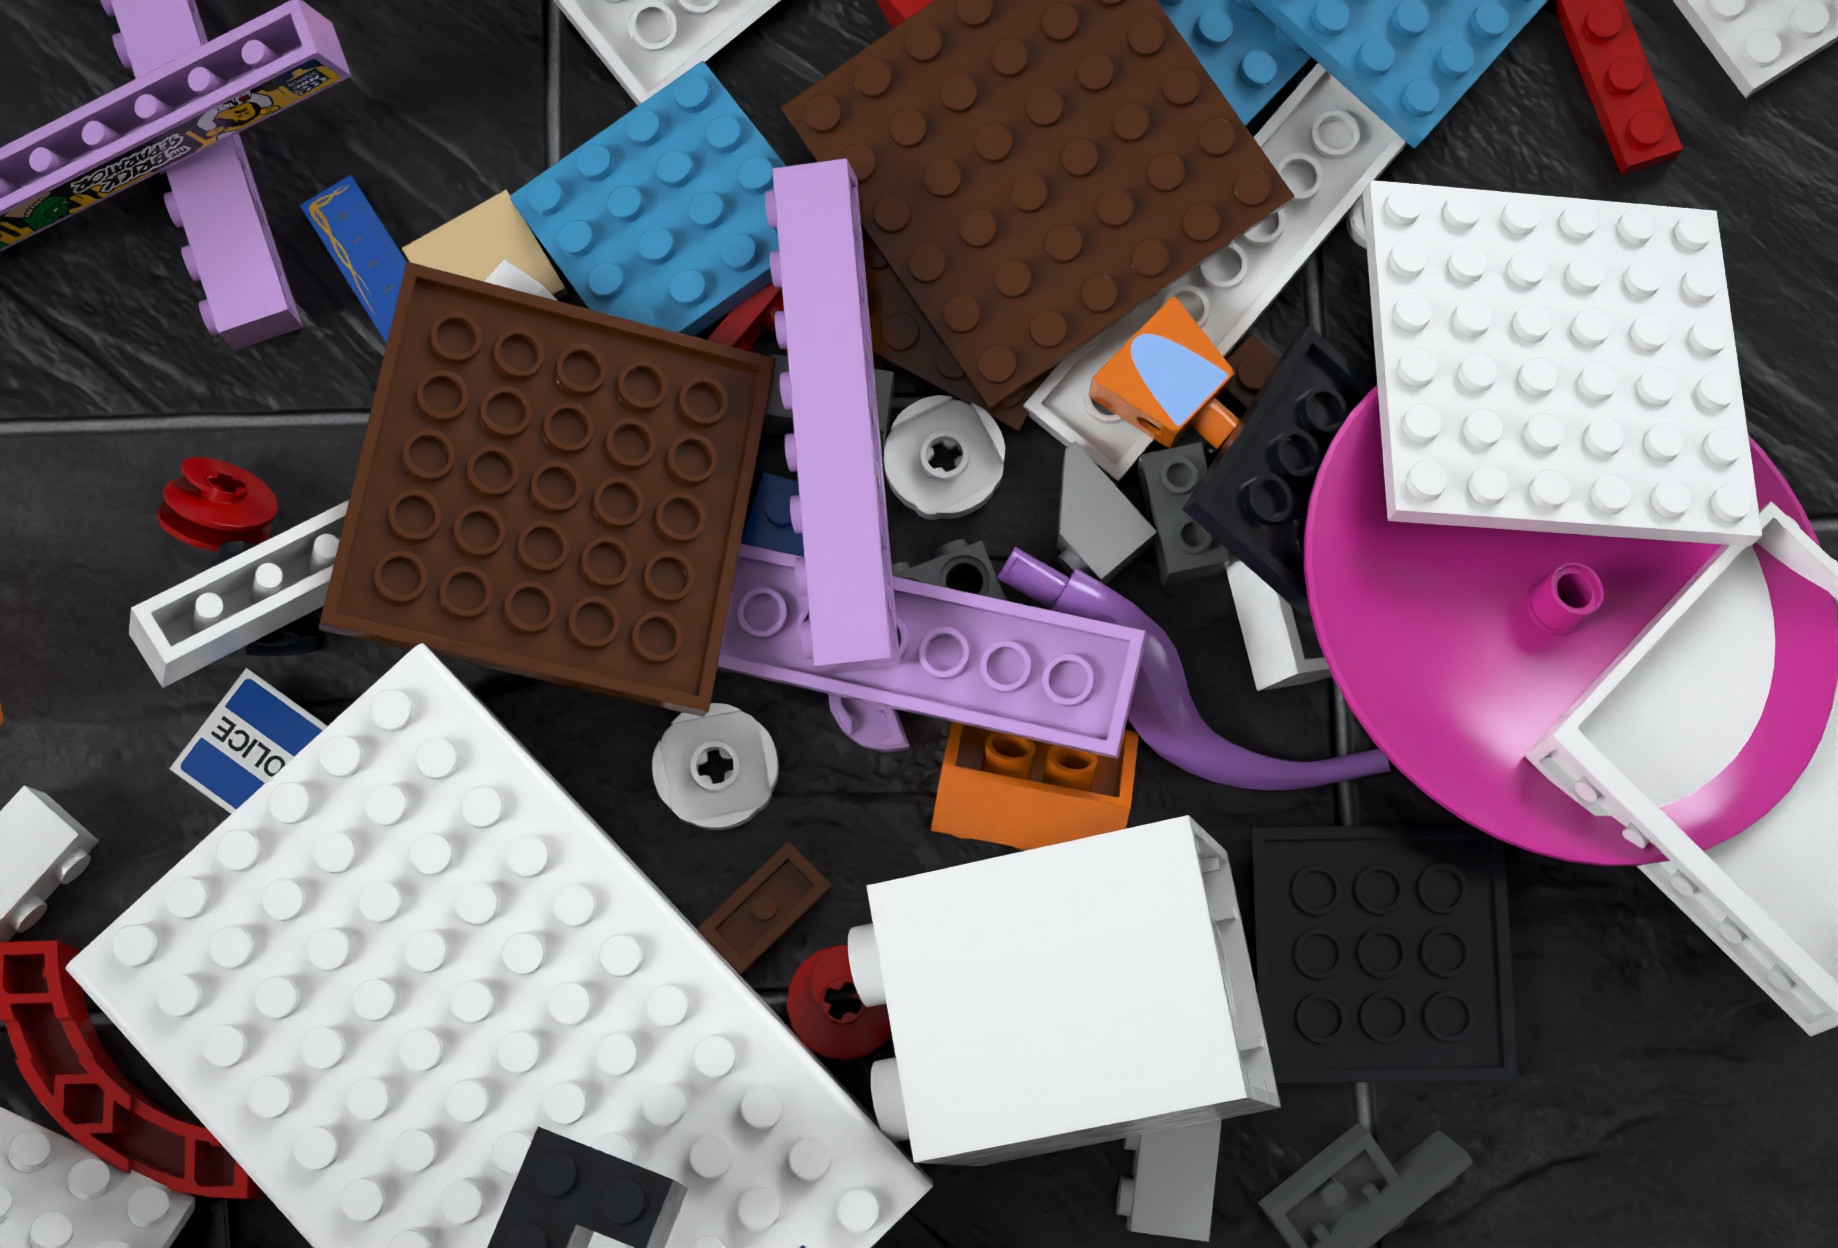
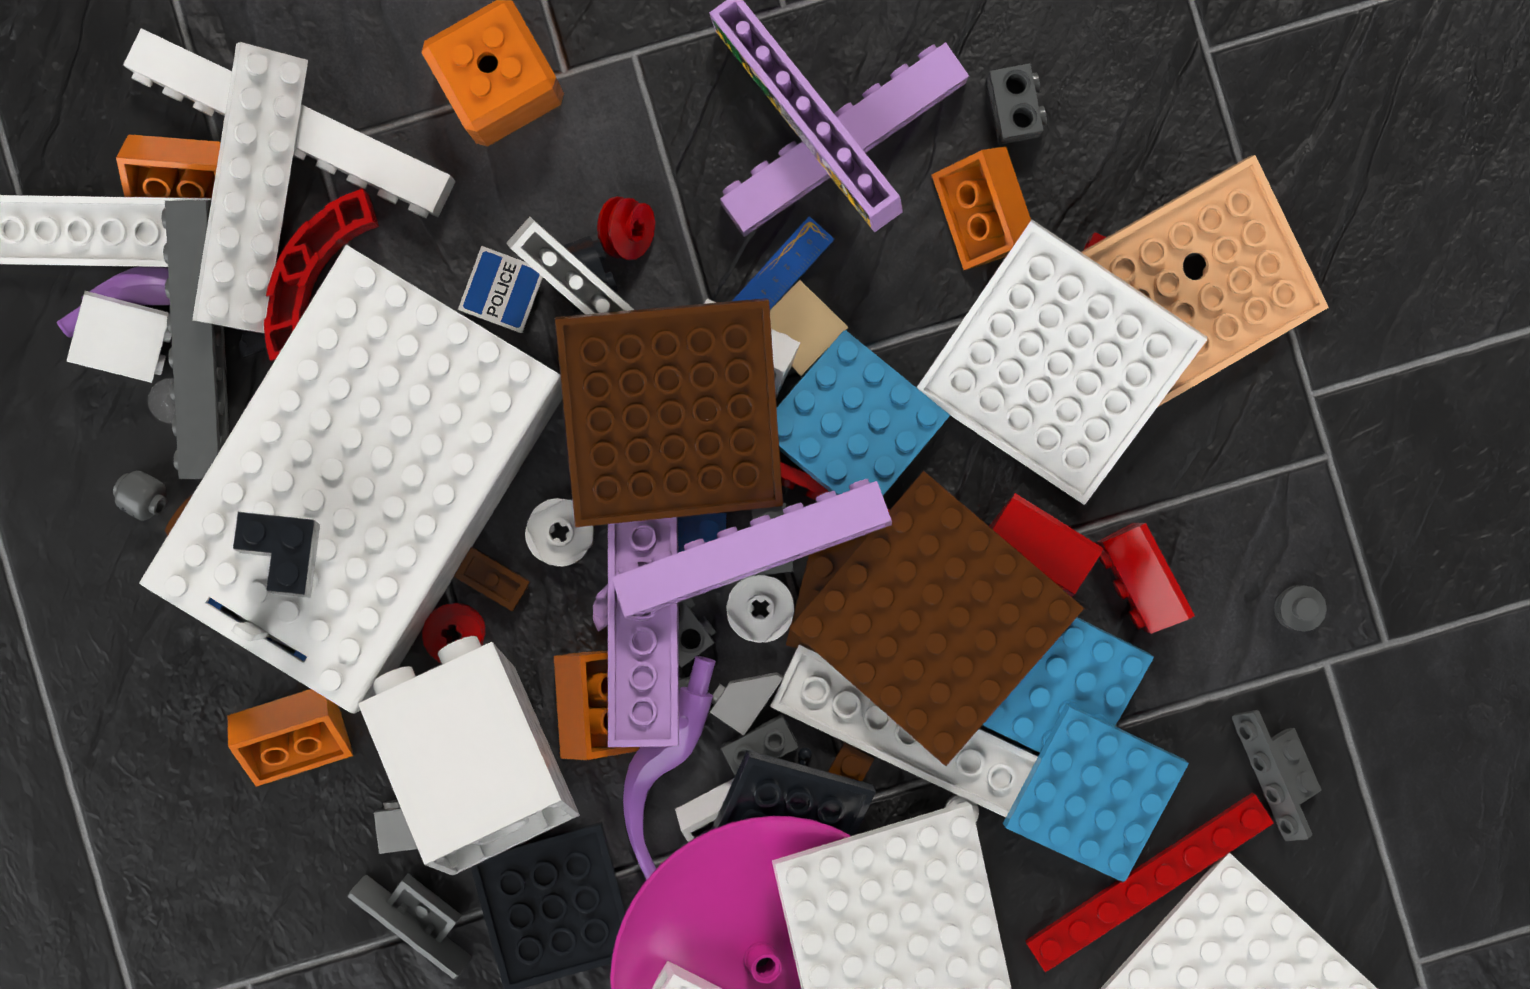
camera: 80 degrees right, 10 degrees up
orange torso [1088,296,1240,450] -> none

